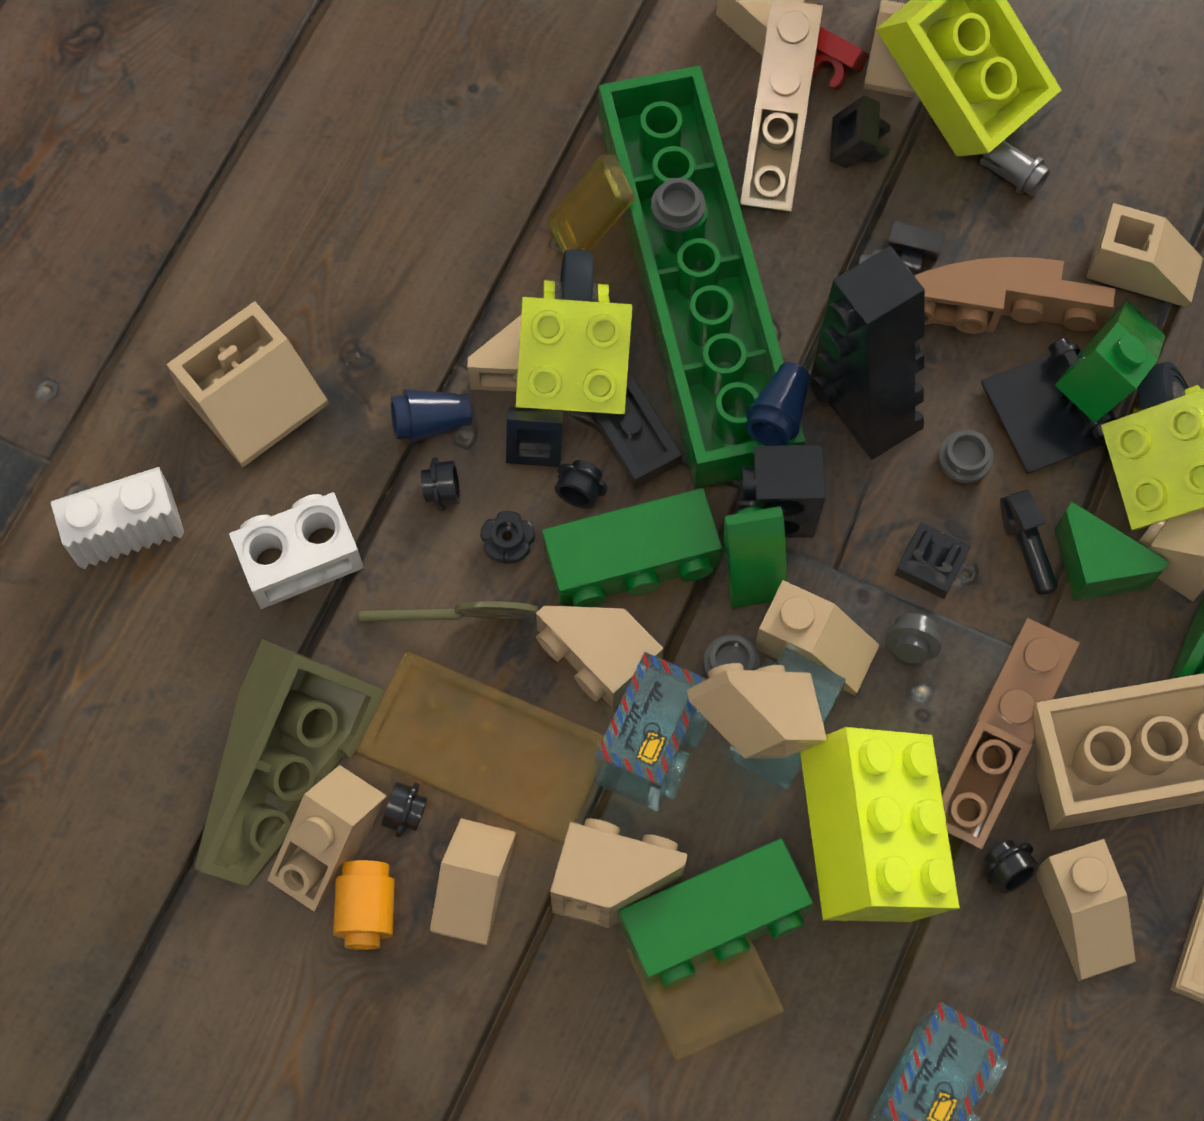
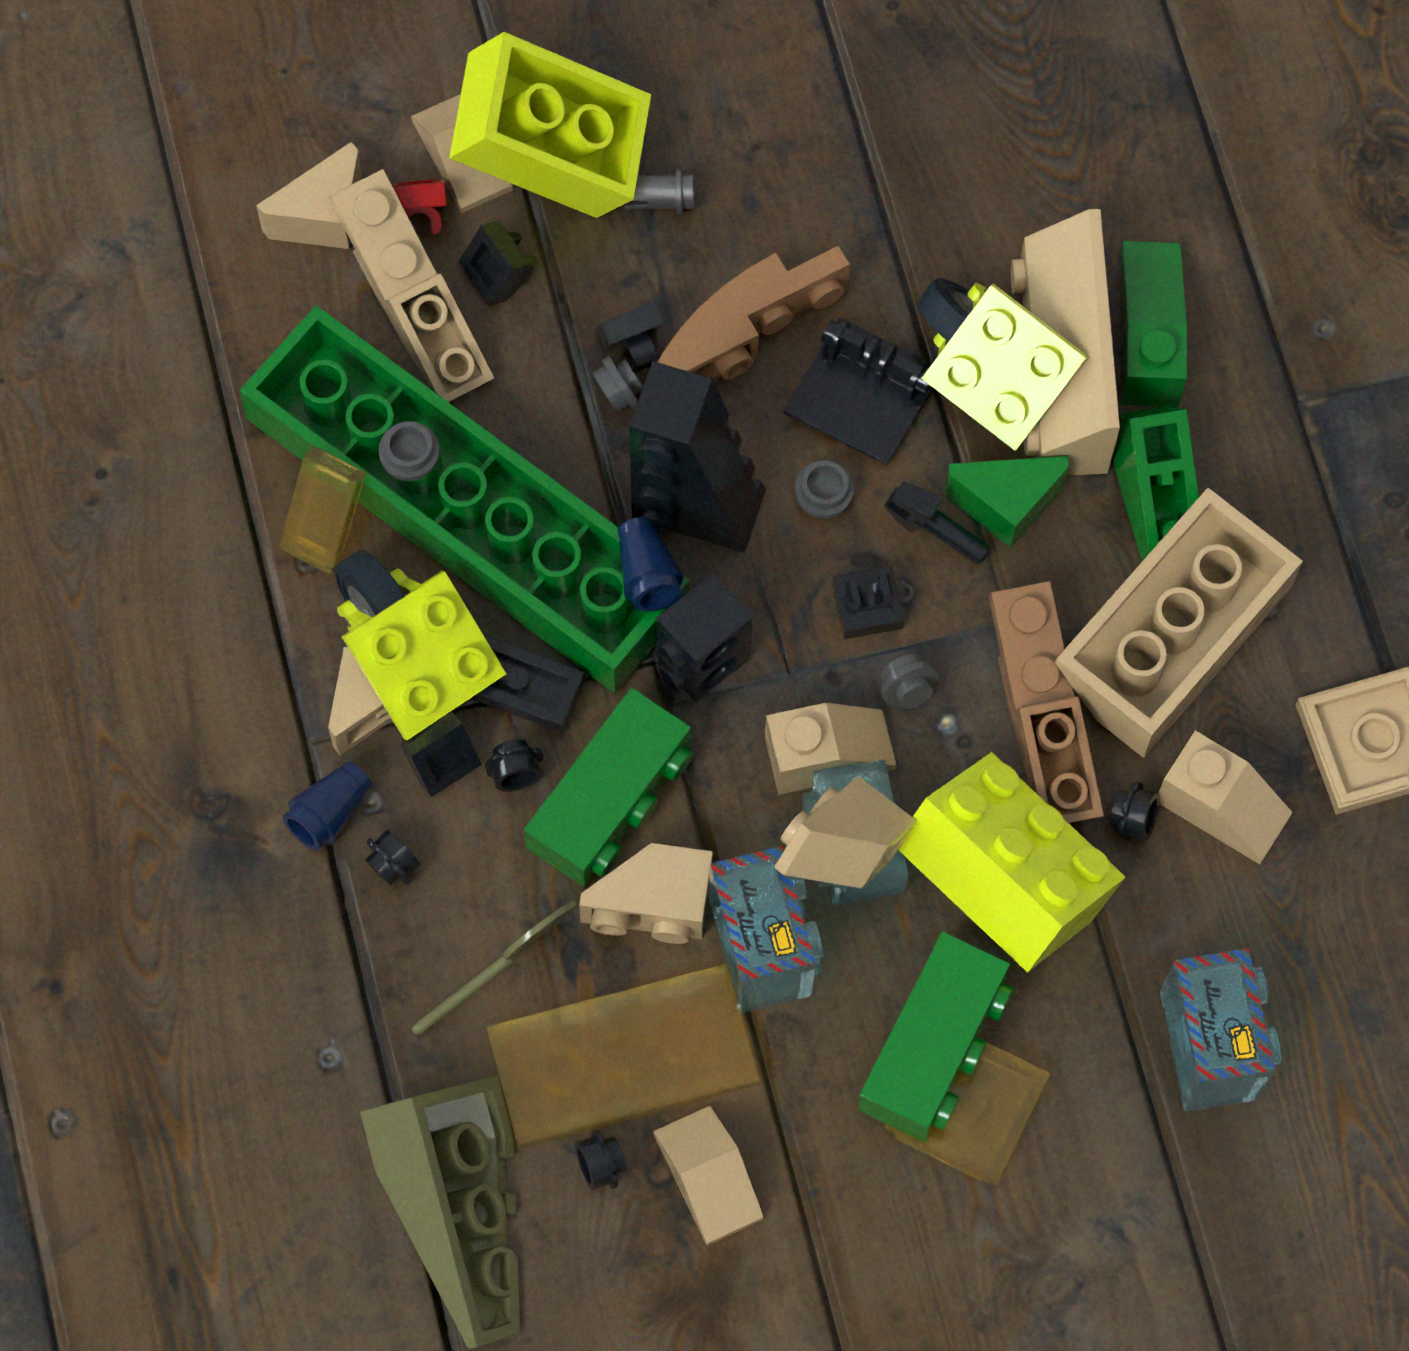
camera: 40 degrees left, 0 degrees up
white brick [51,467,184,569] -> none
tan slope [166,301,329,468] -> none
white brick [229,492,364,609] -> none
tan slope [267,765,387,912] -> none
light orange brick [333,860,395,950] -> none
black plate [480,511,535,564] -> none
tan slope [550,819,688,928] -> none
dark grey plate [703,634,760,679] -> none
green slope [723,506,787,609] -> none
green slope [1055,299,1165,423] -> none
tan slope [1086,203,1203,308] -> none

